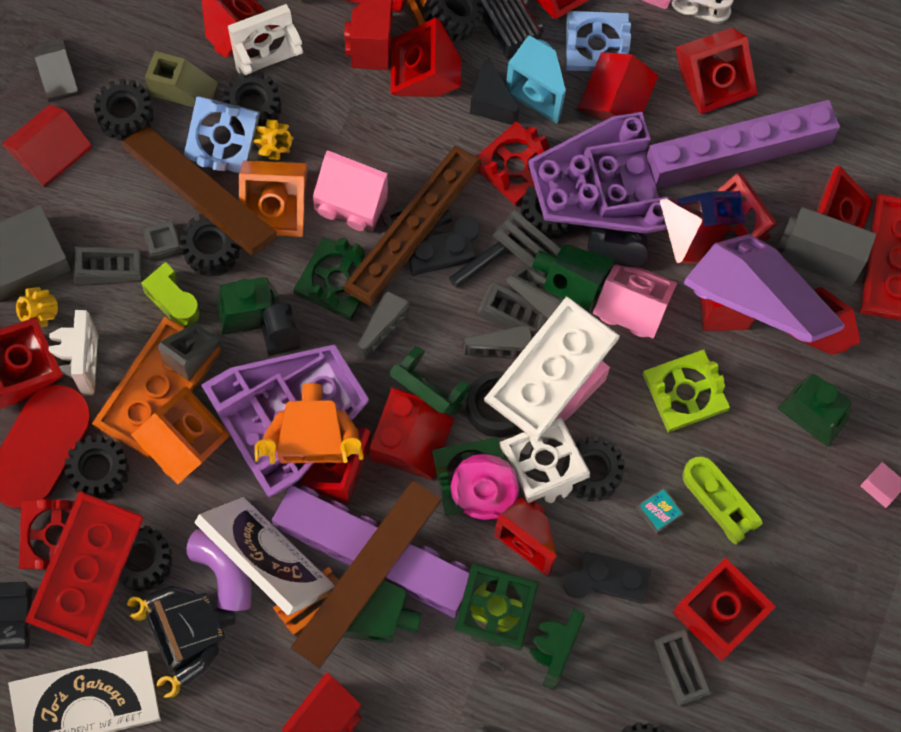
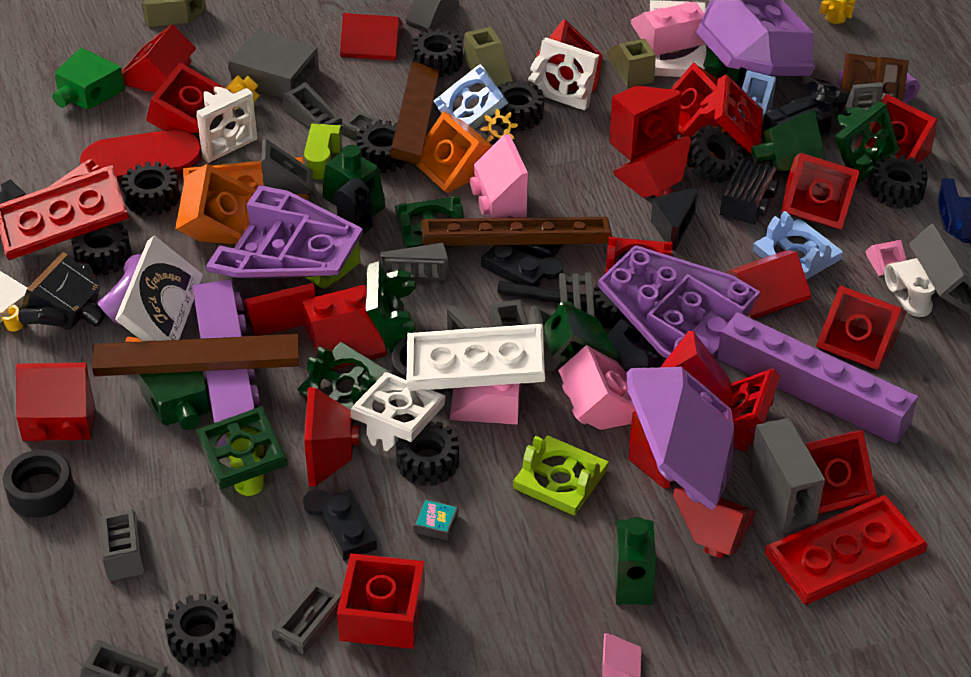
camera: 55 degrees right, 25 degrees down
orange torso [255,383,364,464] -> none
dark pink tile [451,454,519,520] -> none
medium azure slope [506,35,566,124] -> none
dark green piece [529,608,585,690] -> none
clear blue panel [677,191,745,227] -> none
lime plate [682,457,763,545] -> none

